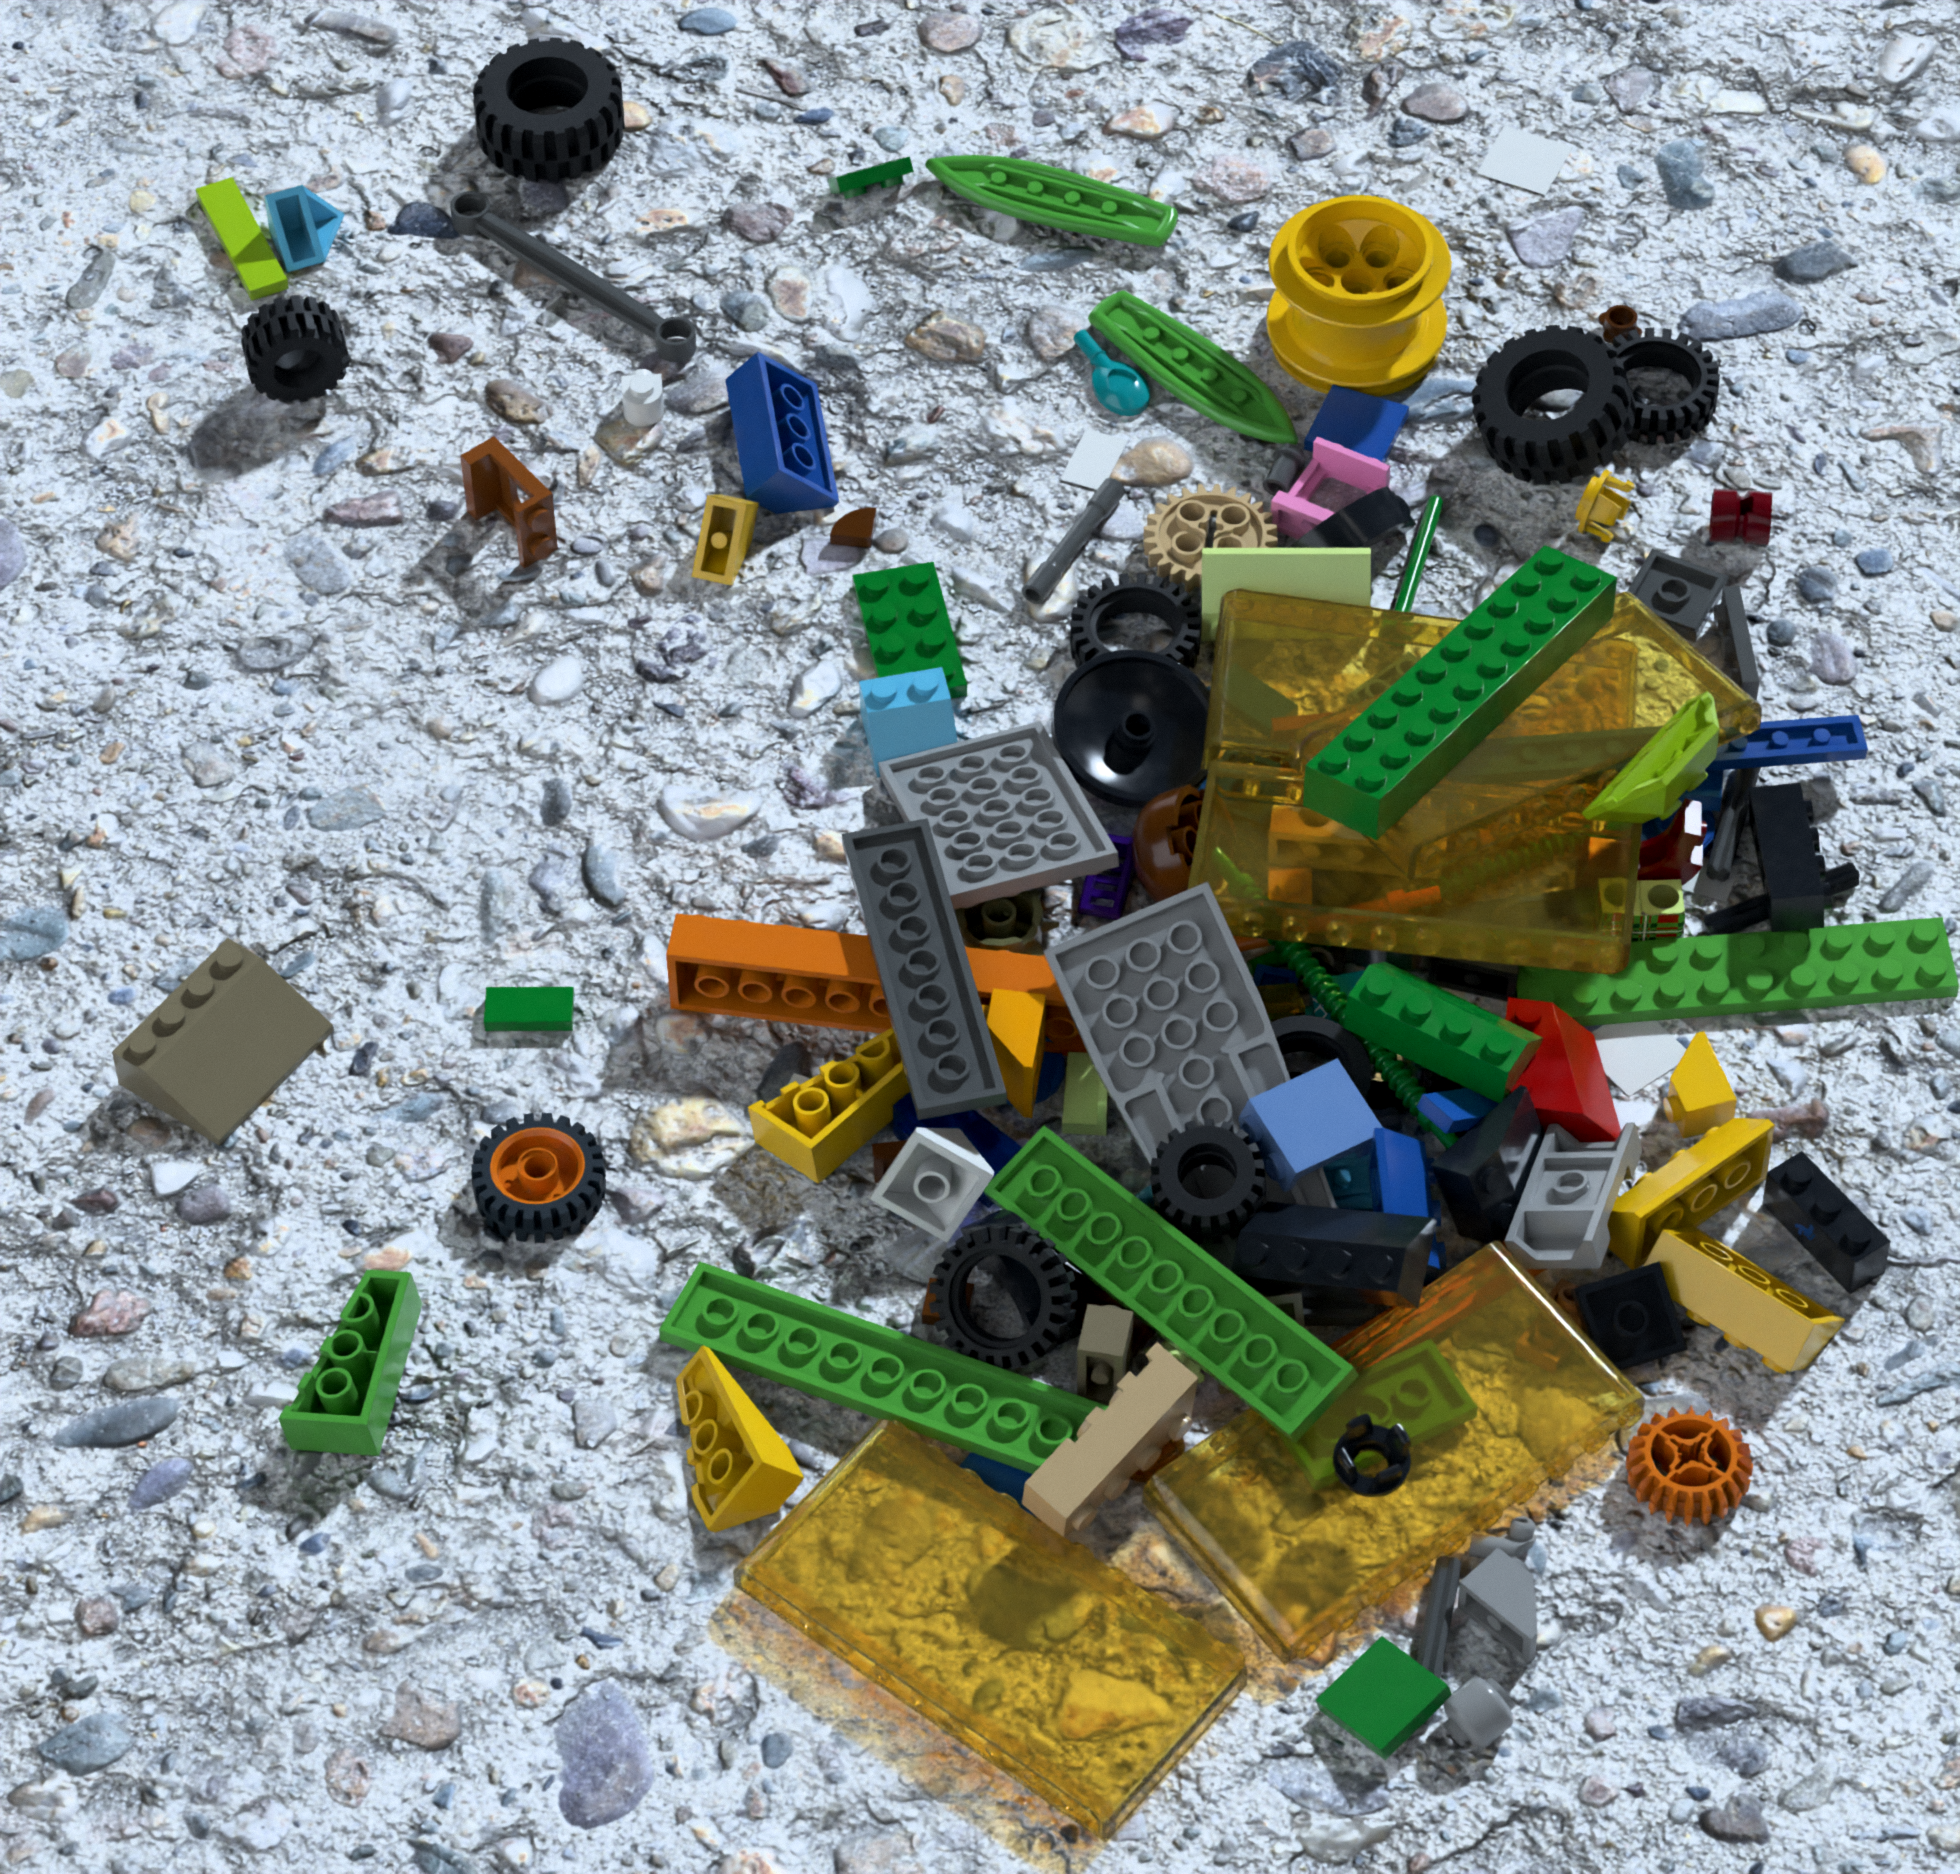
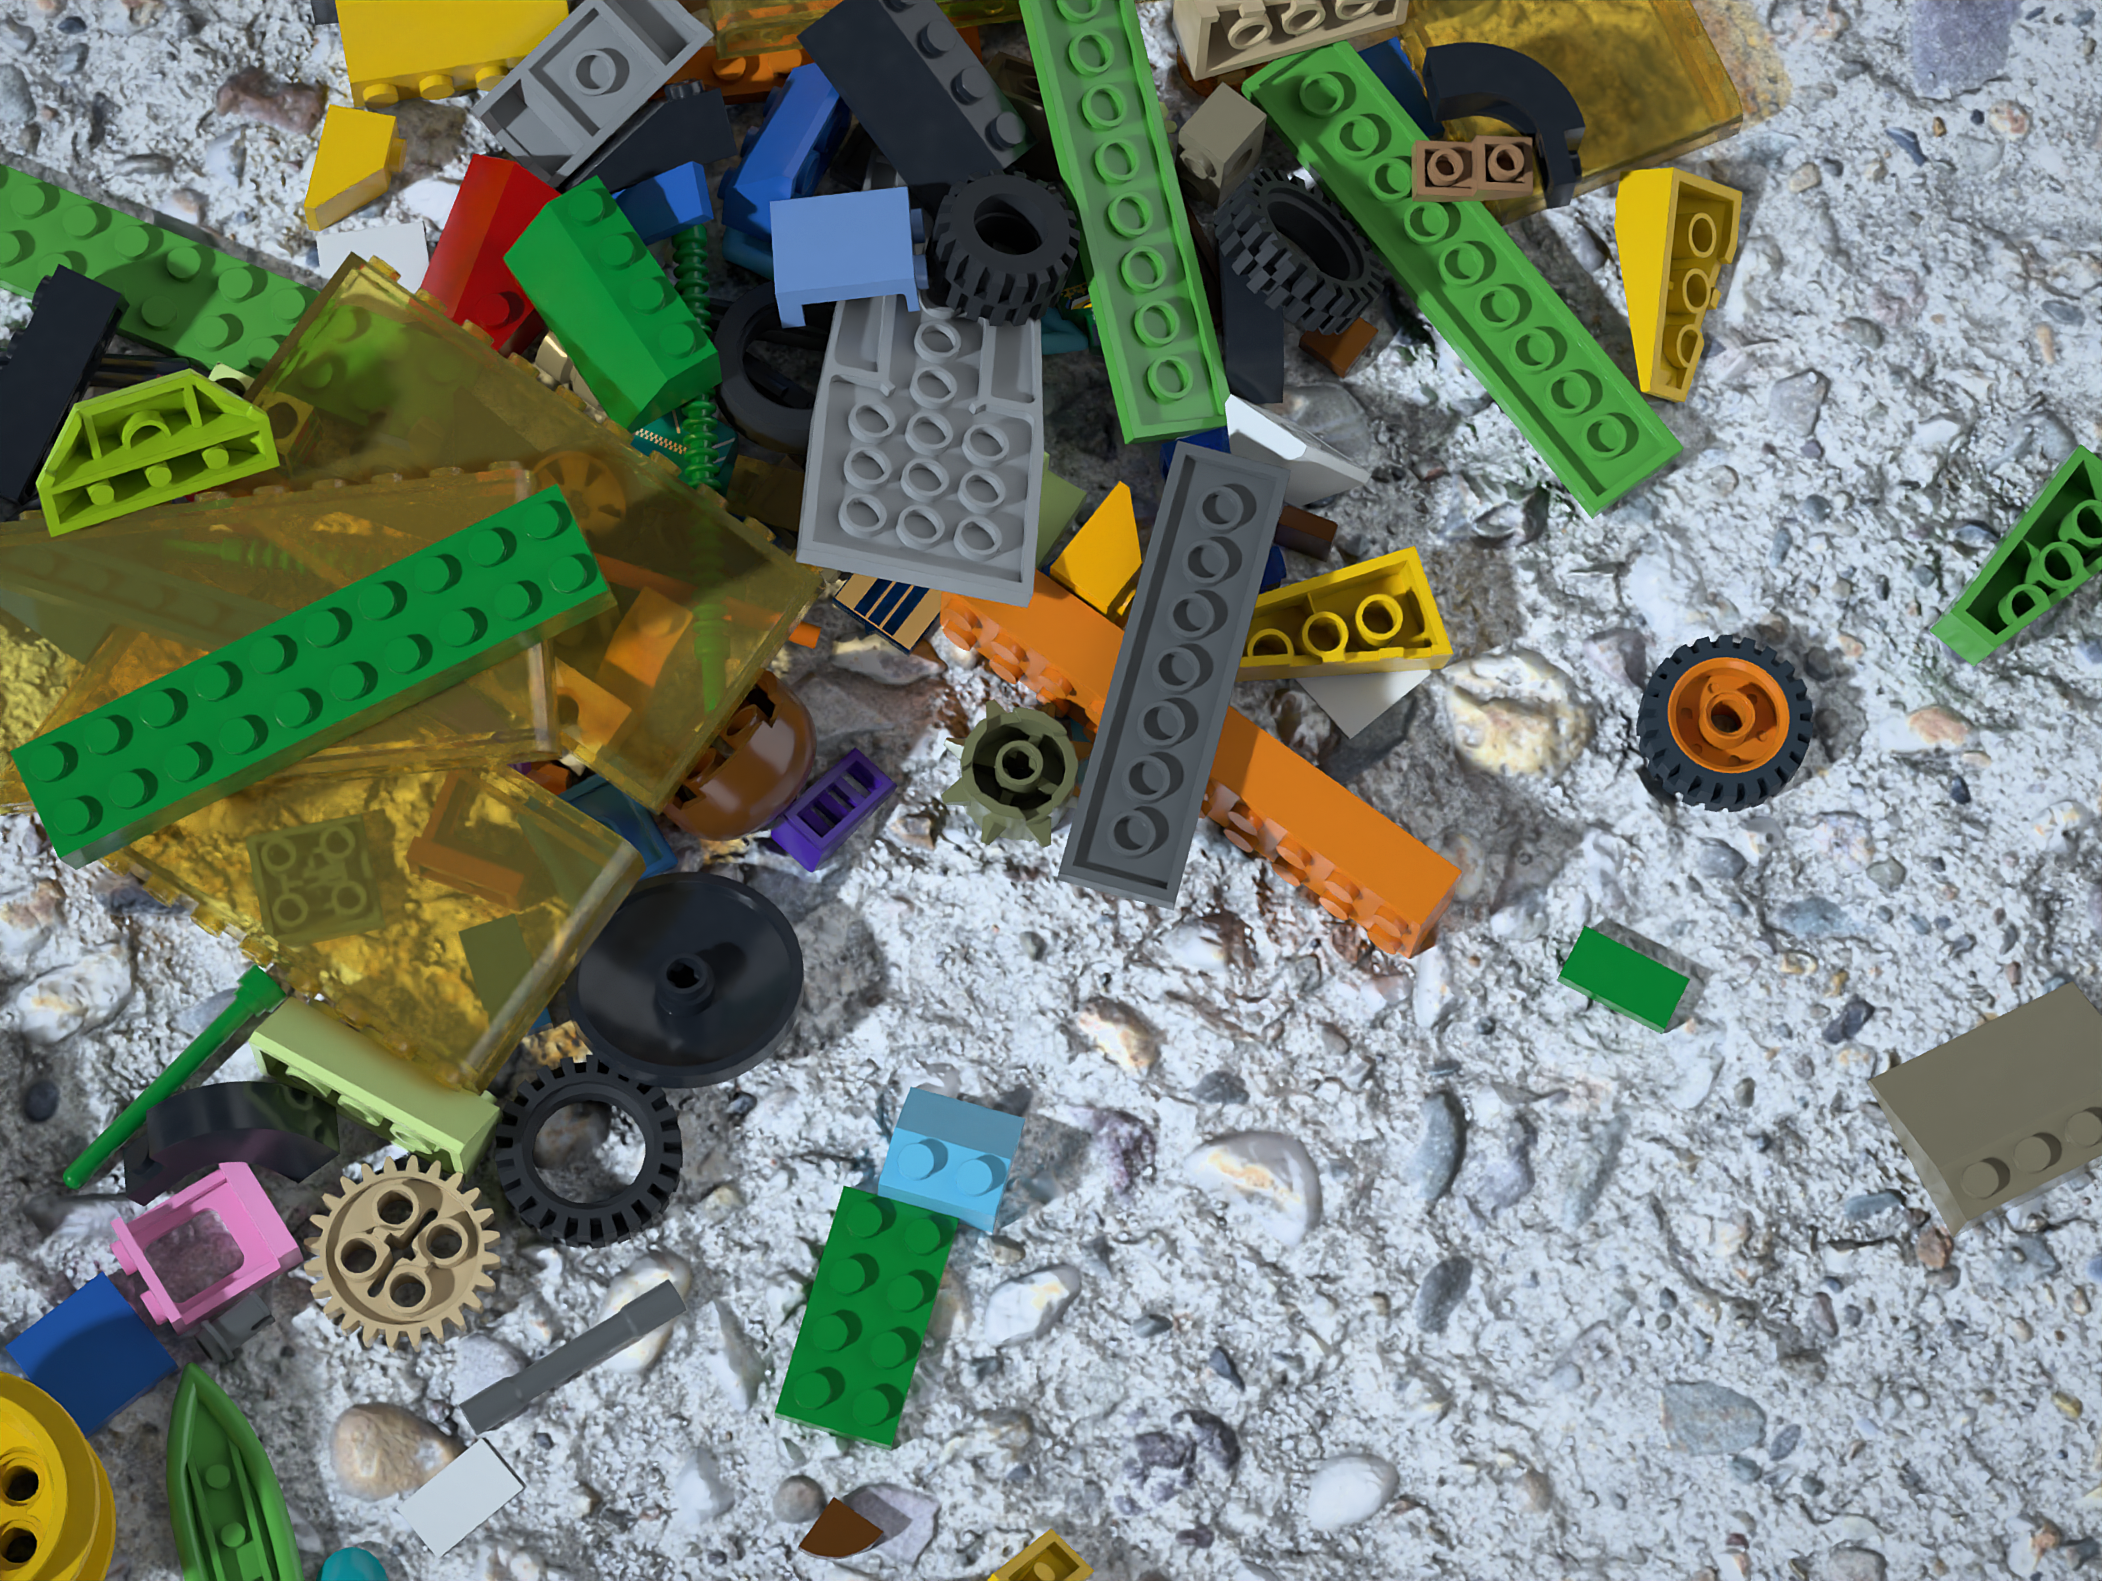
camera: 160 degrees left, 20 degrees up
light grey plate [878,721,1119,910] -> none
none -> medium nougat slope [1411,135,1533,202]
none -> black arch [1422,42,1586,209]

